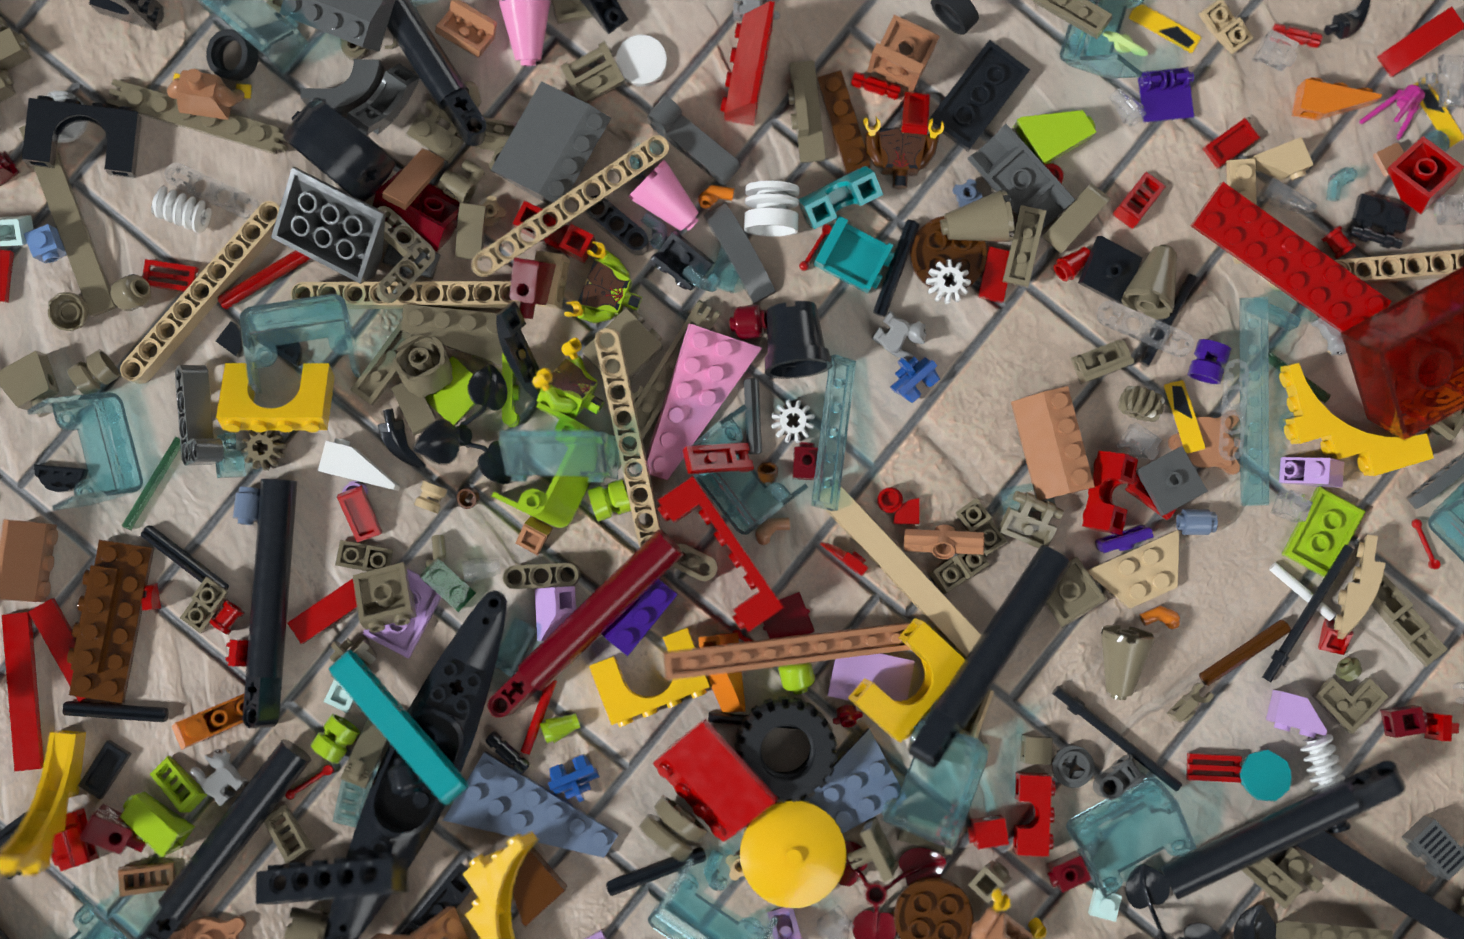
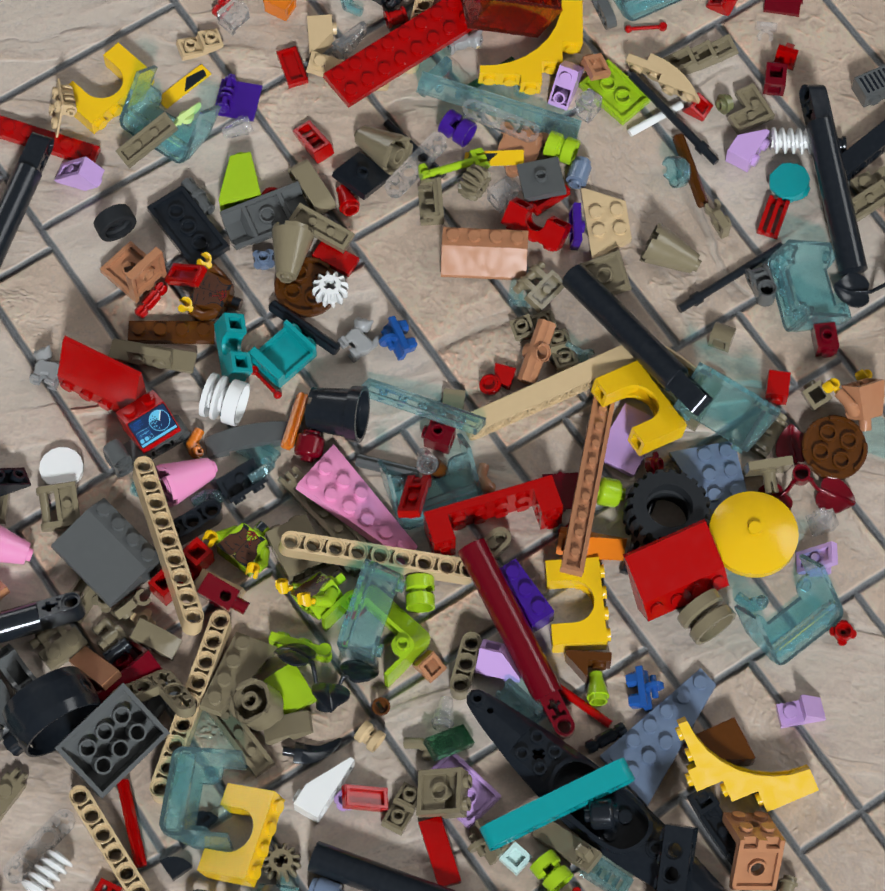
camera: 70 degrees left, 20 degrees down
black slope [496,301,542,402] -> none
black axle [606,847,706,896] -> none
tan plate [725,853,744,881] -> none
white gear [771,400,815,443] -> none
red plate [820,542,868,576] -> none
red arch [1013,772,1056,857] -> none
dark grey gear [1052,746,1094,788] -> none
light aqua plate [1088,887,1122,922] -> none
orange arm [1140,606,1180,629] -> none
none -> black pin [102,637,132,665]
none -> dark tan plate [110,588,151,620]
none -> slope [116,390,181,453]
none -> dark grey pin [181,177,215,216]
none -> orange axle [281,392,309,450]
none -> clear cone [416,448,438,475]
none -> lime hinge [418,148,490,180]
none -> dark tan tile [441,388,466,413]
none -> lime wheel [543,130,580,166]
none -> clear light blue hand [565,341,595,362]
none -> reddish brown slope [565,650,612,684]
none -> nougat bracket [579,53,611,81]
none -> clear light blue hair [662,156,691,188]

